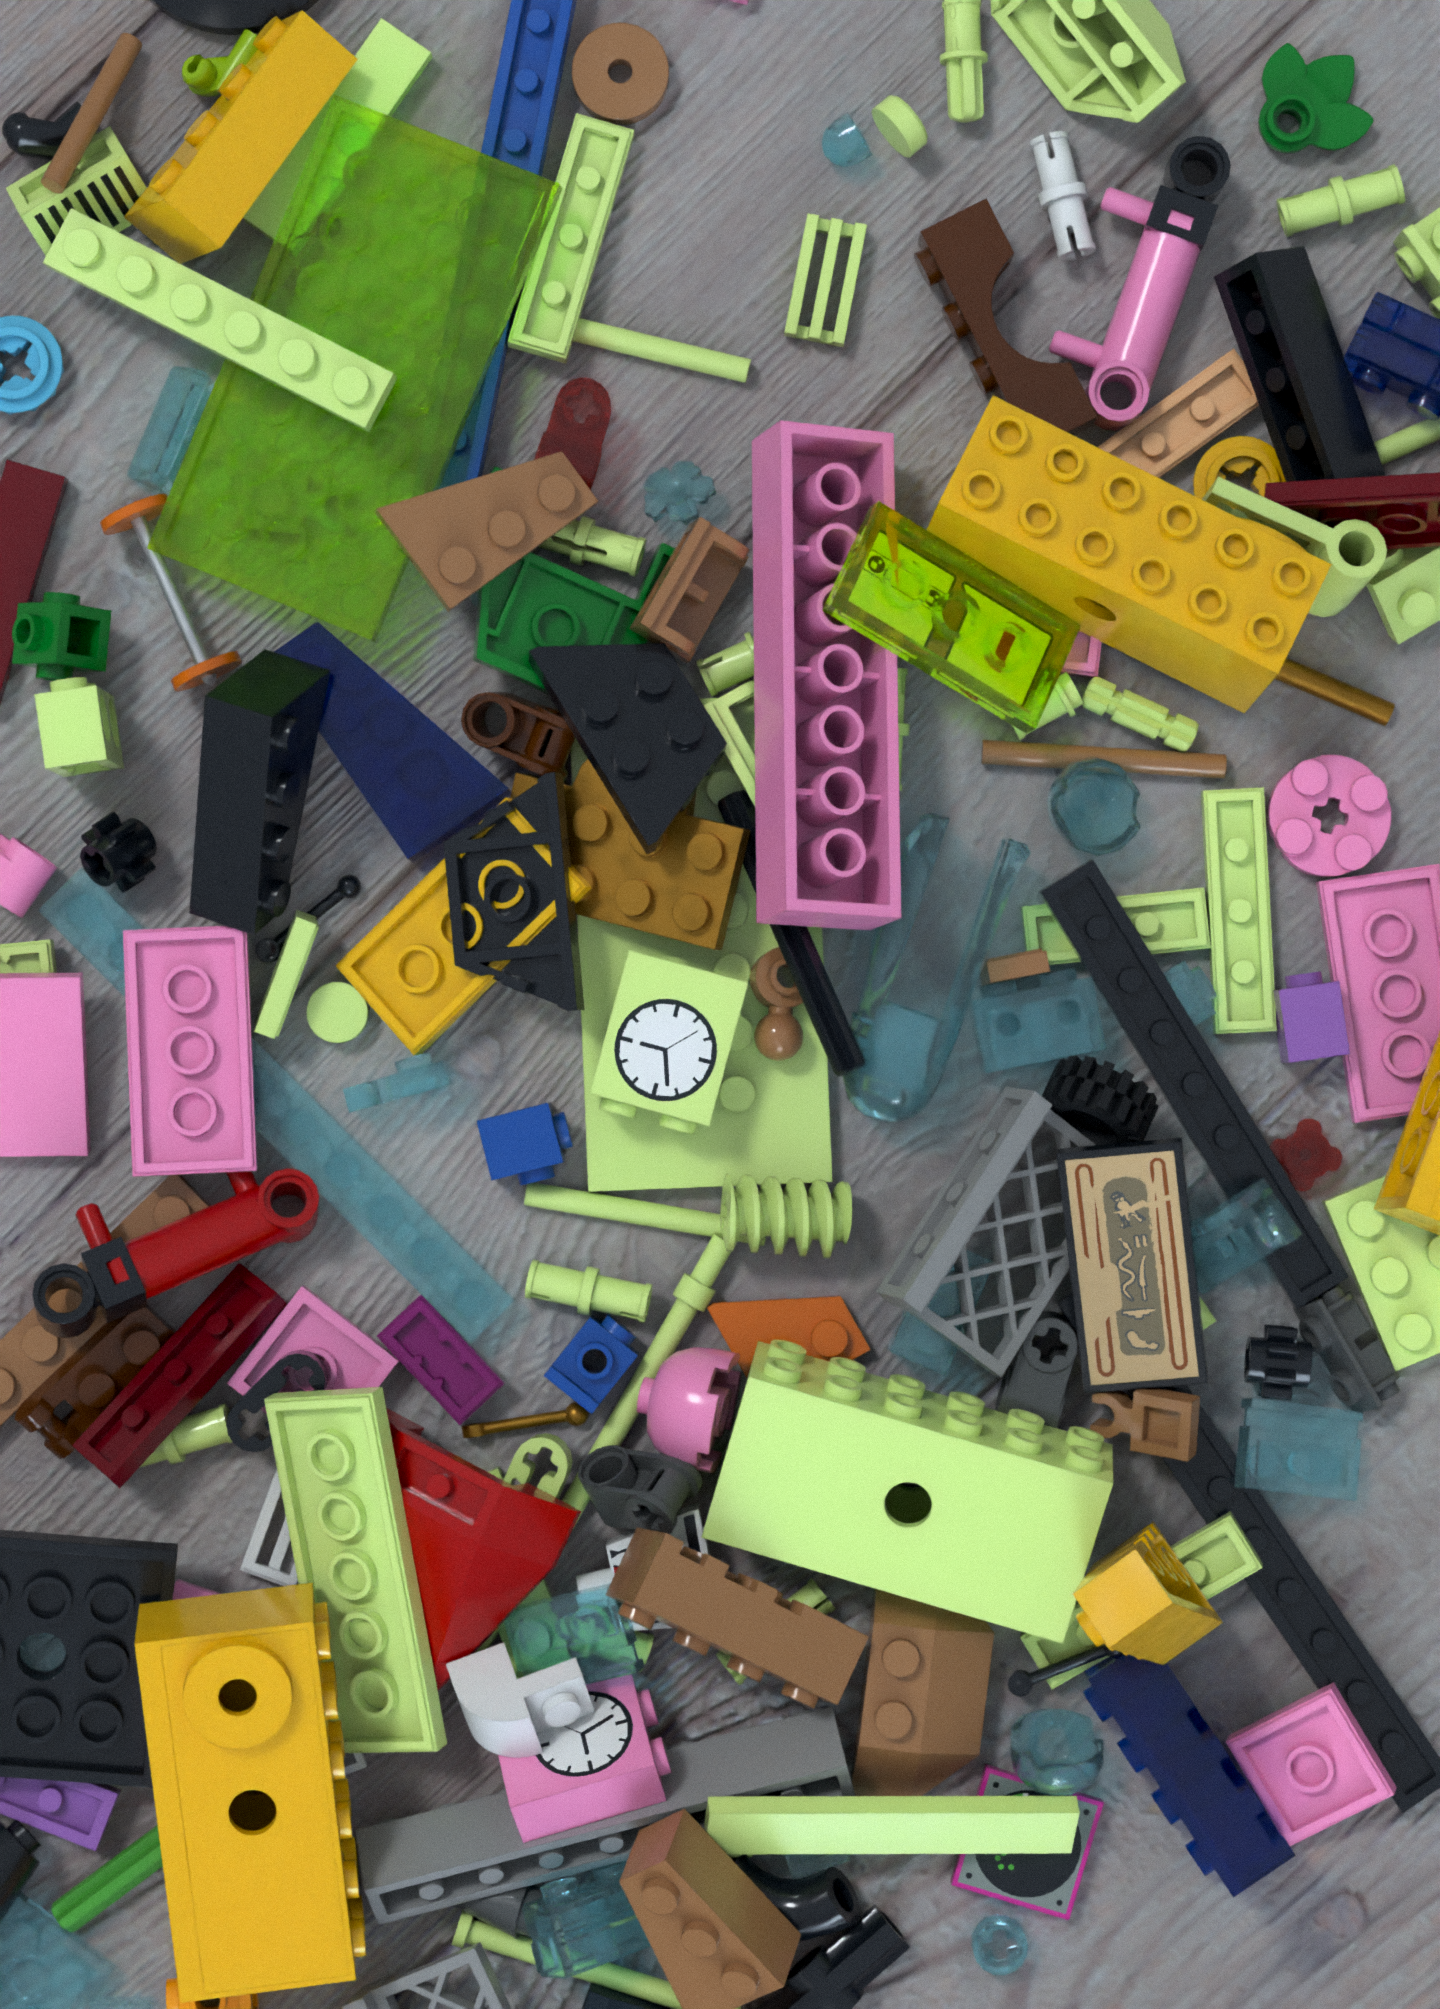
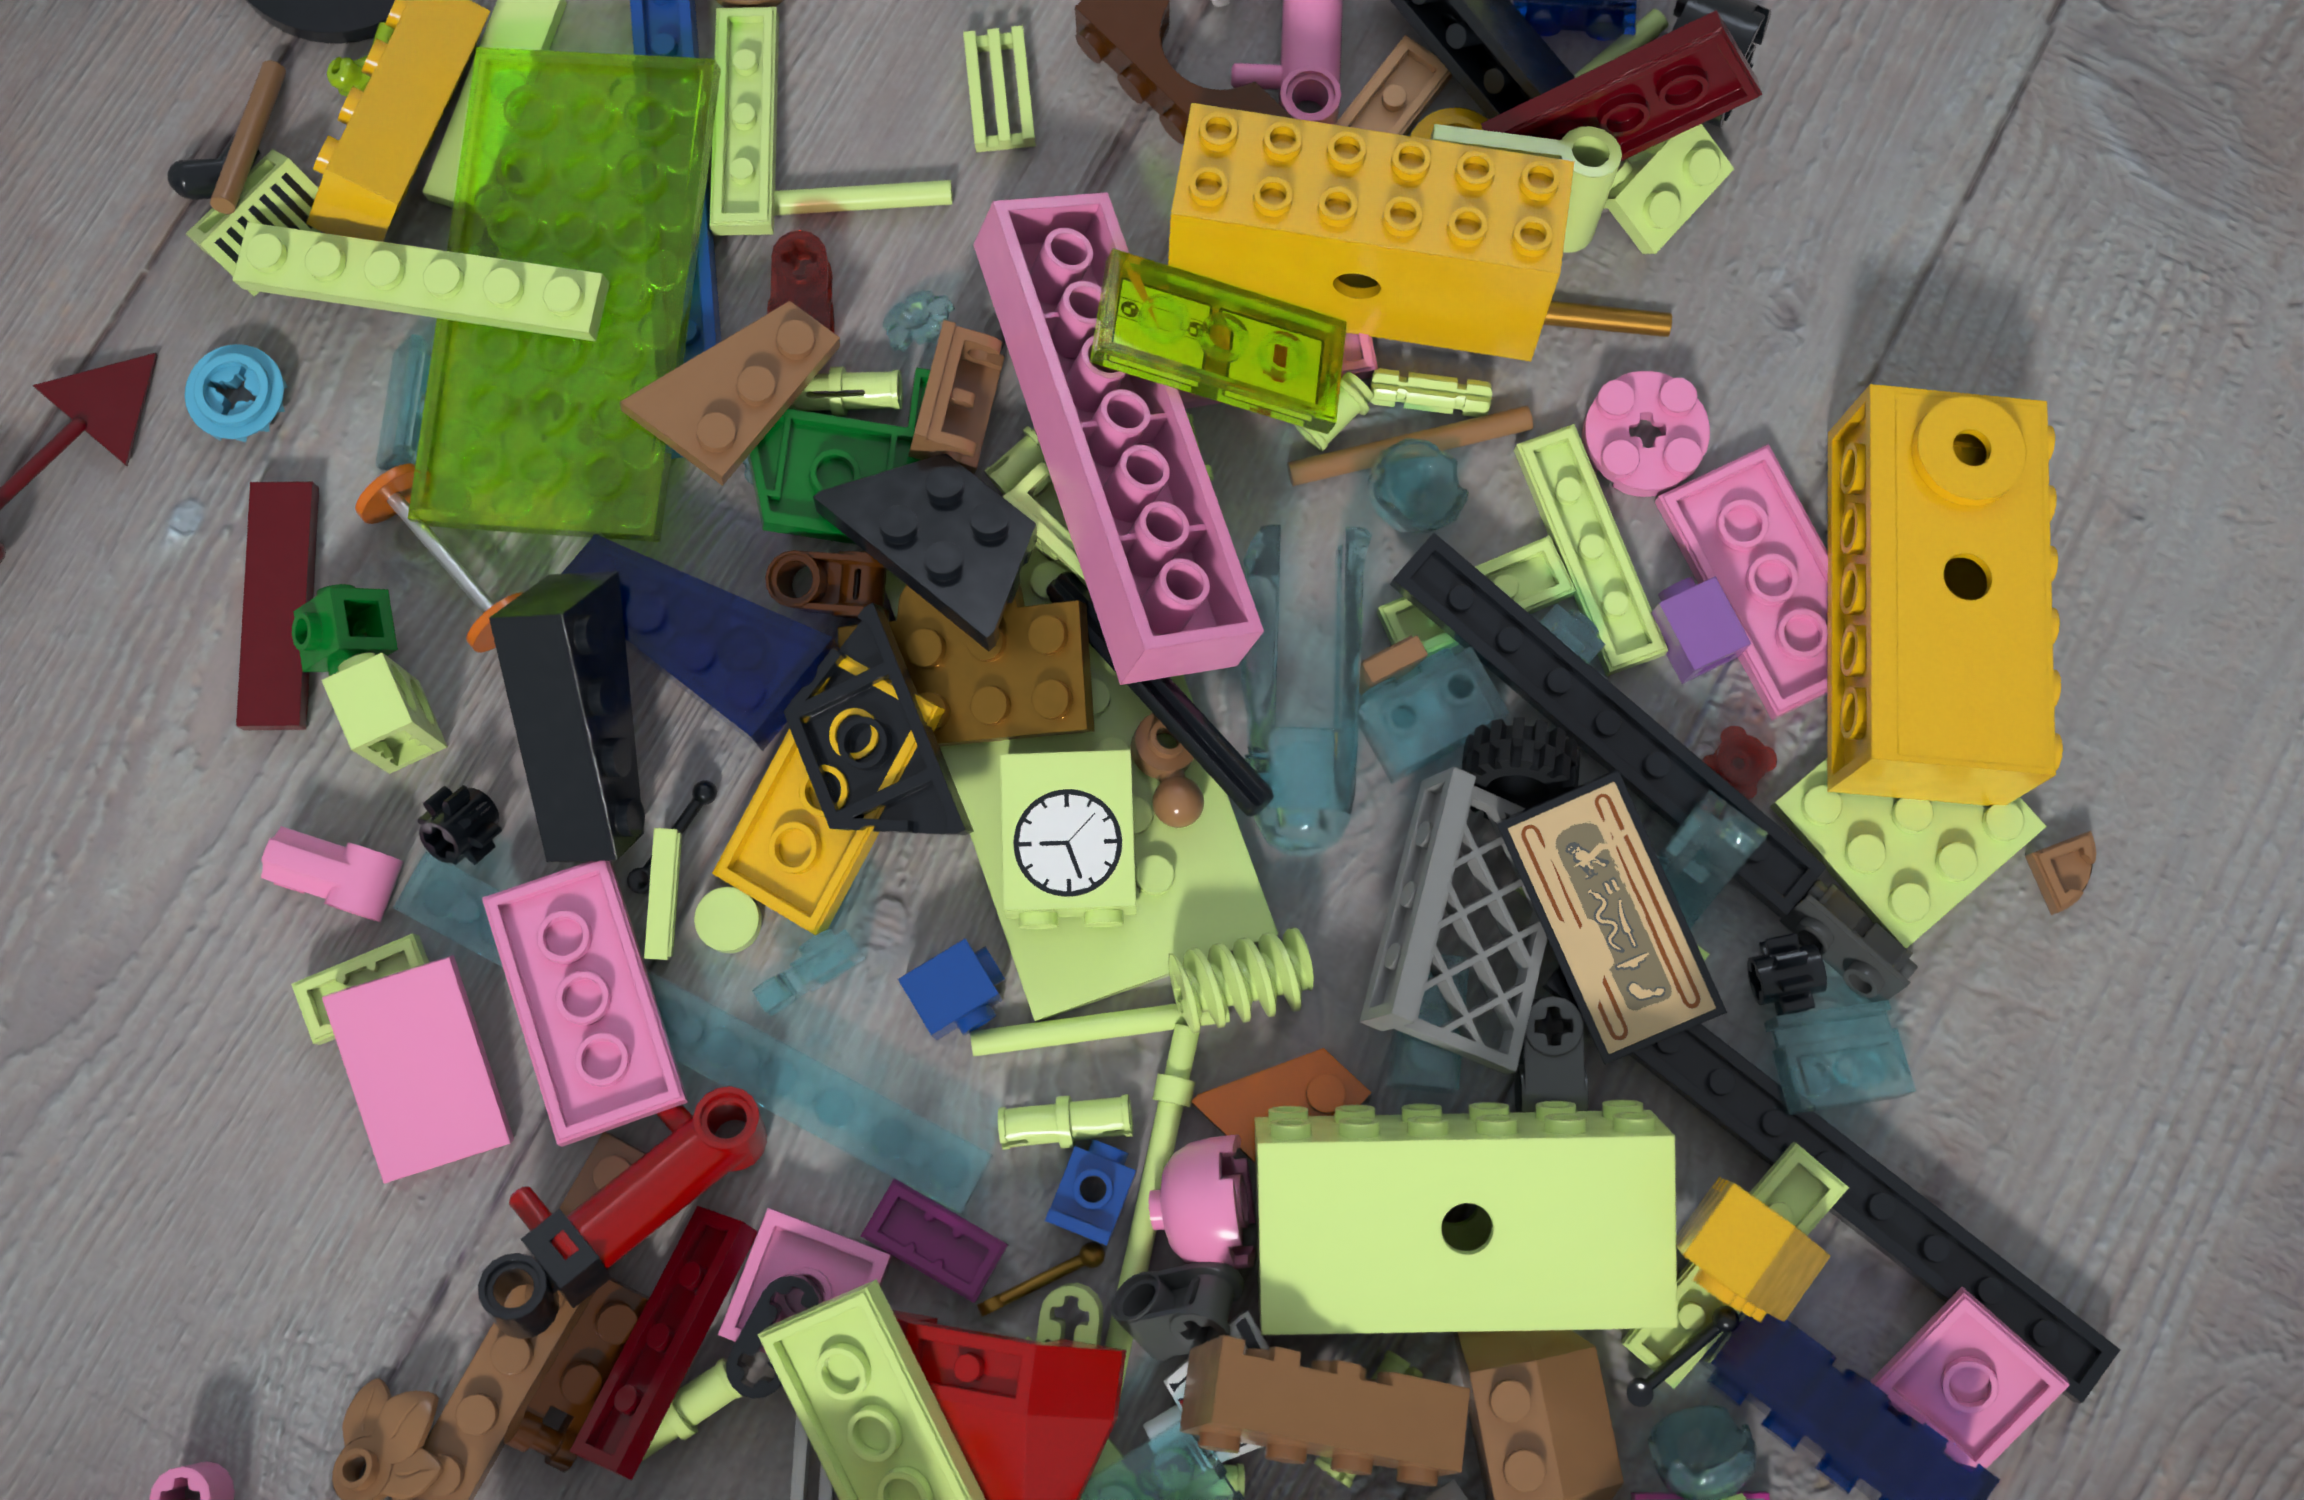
camera: 15 degrees left, 10 degrees down
medium nougat plate [1090,1388,1200,1462] -> none

